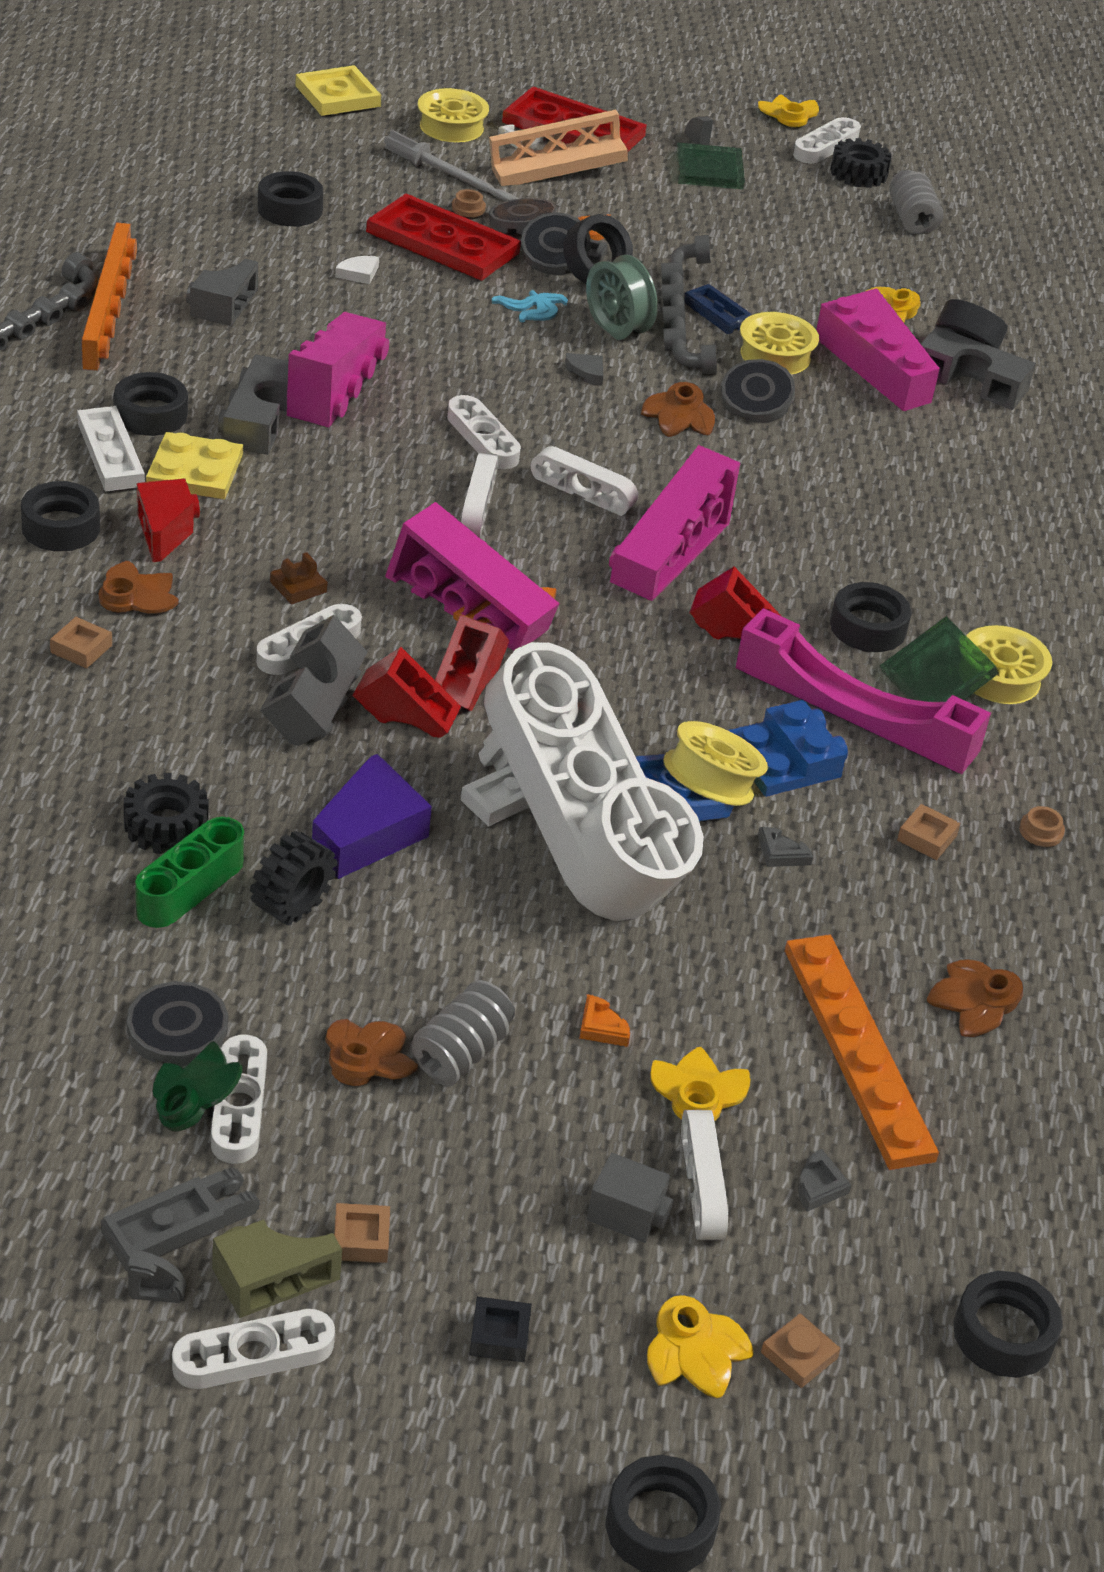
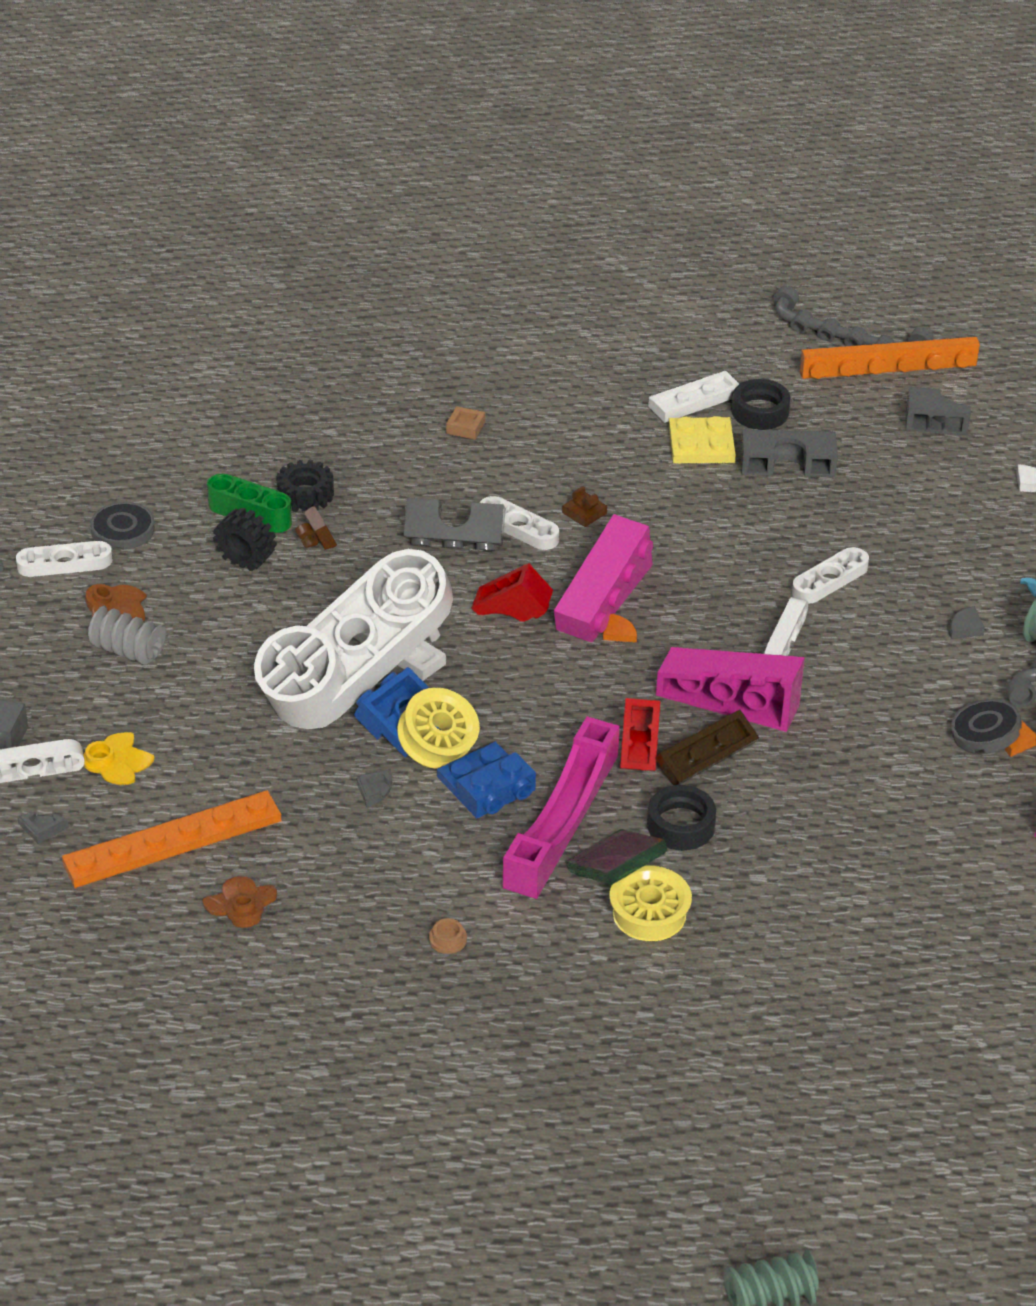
camera: 85 degrees right, 0 degrees up
black tyre [21,481,100,552] -> none
dark orange plate [99,561,179,613] -> none
red slope [137,478,200,562] -> none
dark green plate [152,1041,242,1132] -> none
dark pink wedge [286,312,390,427] -> none
dark purple slope [312,754,432,879] -> none
red arch [352,647,461,738] -> none
white beam [461,453,498,537] -> none
orange tile [579,994,630,1047] -> none
dark orange plate [641,382,715,437] -> none
medium nougat plate [897,804,961,860] -> none
none -> reddish brown tile [295,506,337,550]
none -> dark brown plate [655,709,759,785]

